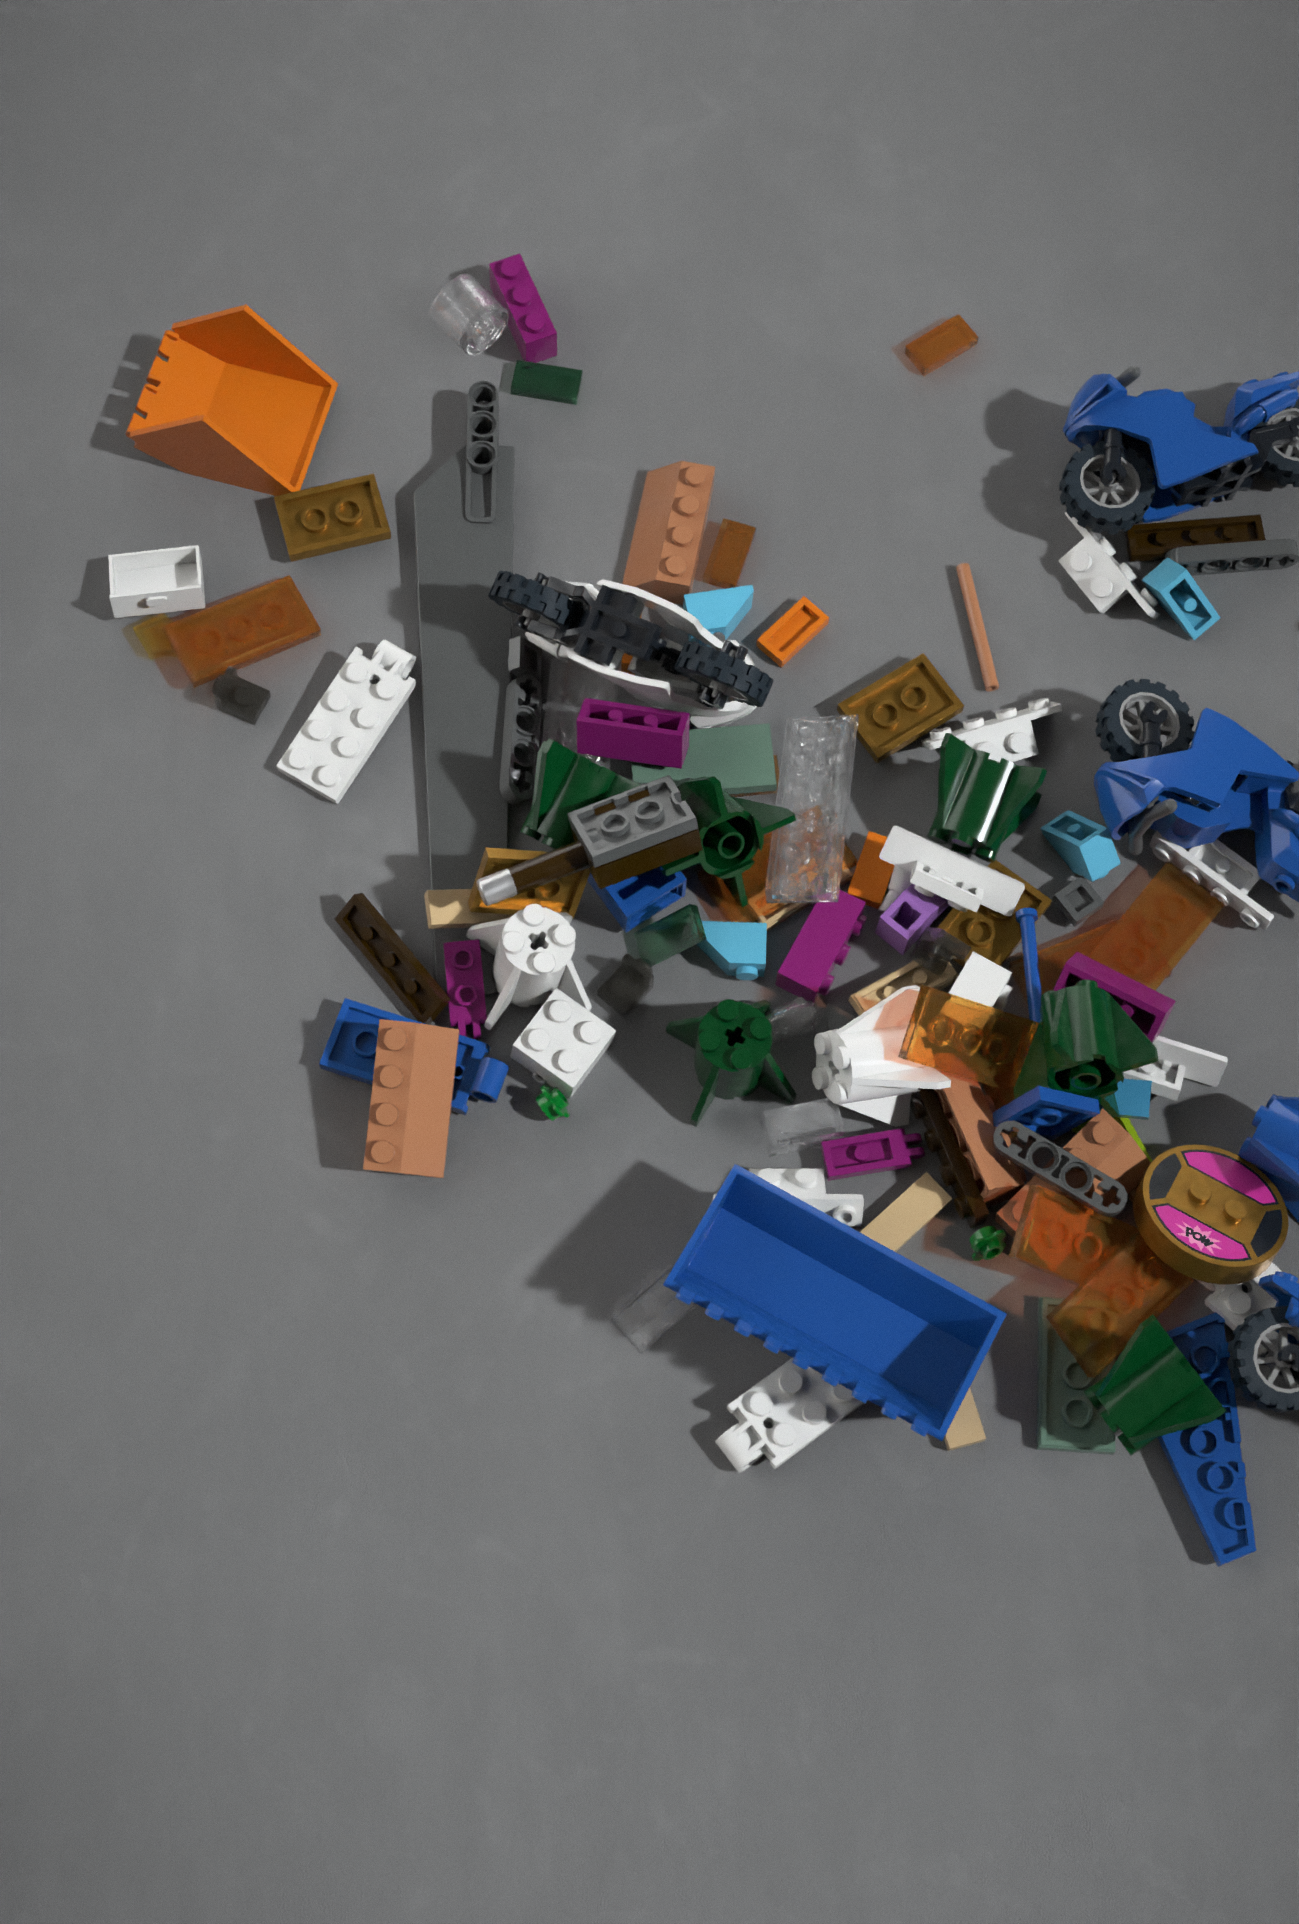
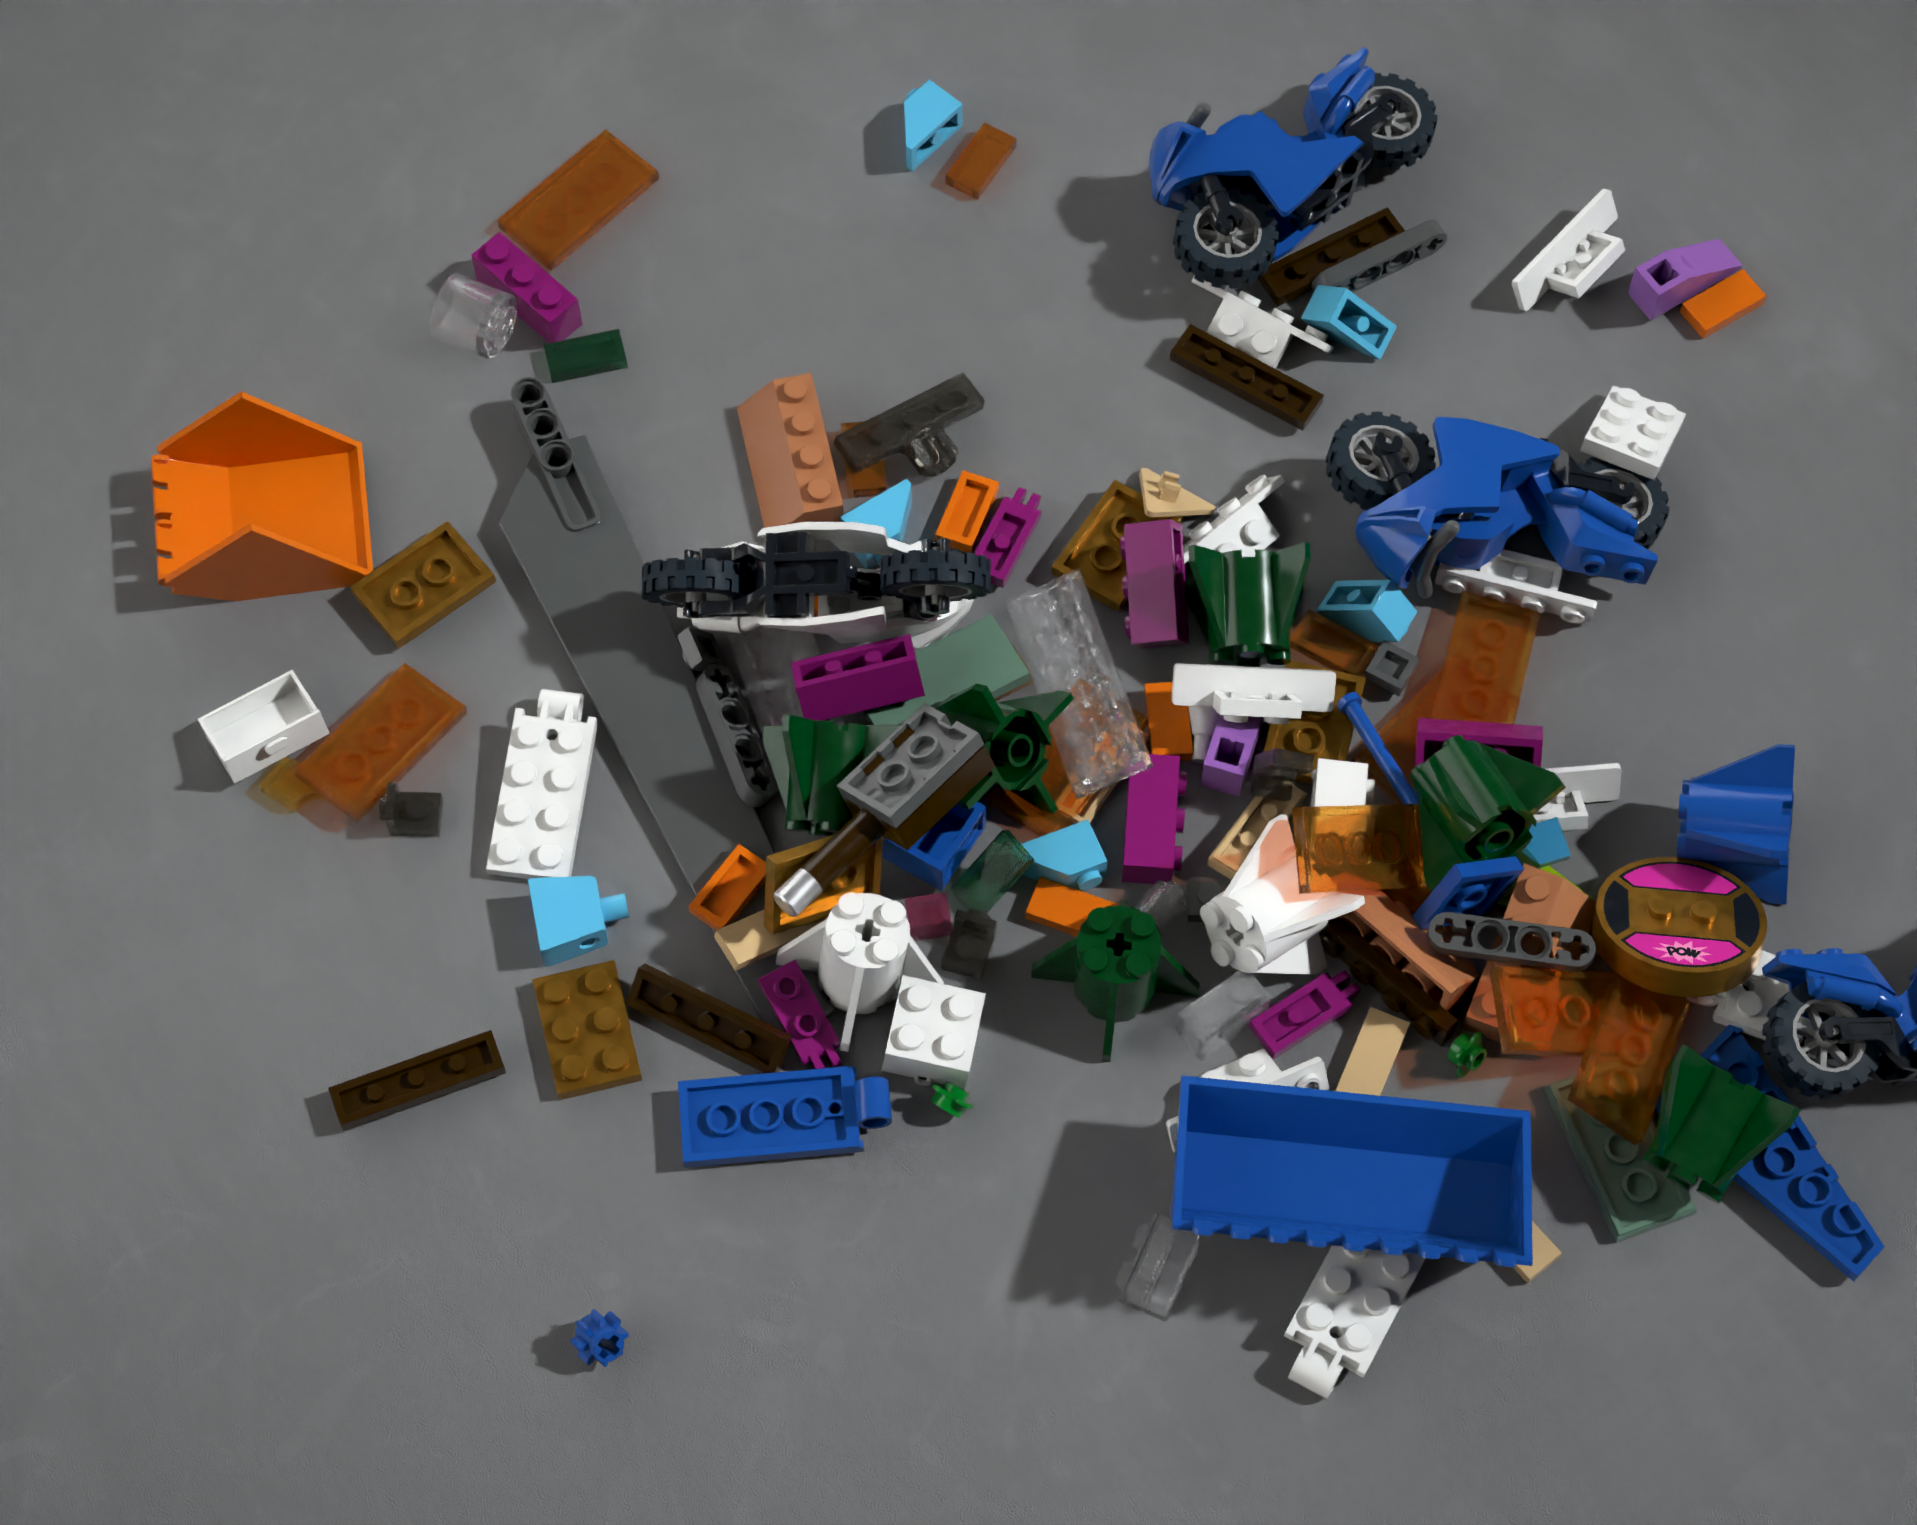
camera: 20 degrees left, 5 degrees down
nougat slope [363,1019,460,1178] -> none
nougat piece [956,563,999,692] -> none
none -> dark brown plate [328,1030,506,1131]
none -> clear orange tile [497,129,659,271]
none -> medium azure torso [528,876,629,967]
none -> pearl gold plate [532,960,642,1100]
none -> blue gear [570,1309,629,1367]
none -> orange tile [688,844,766,931]
none -> clear smoke plate [834,372,985,479]
none -> medium azure slope [904,79,962,172]
none -> clear pink tile [905,892,953,941]
none -> magenta hinge [974,487,1042,588]
none -> orange tile [1025,877,1118,937]
none -> magenta brick [1120,519,1189,649]
none -> tan piece [1139,468,1216,517]
none -> dark brown plate [1169,324,1324,431]
none -> clear orange tile [1290,609,1379,677]

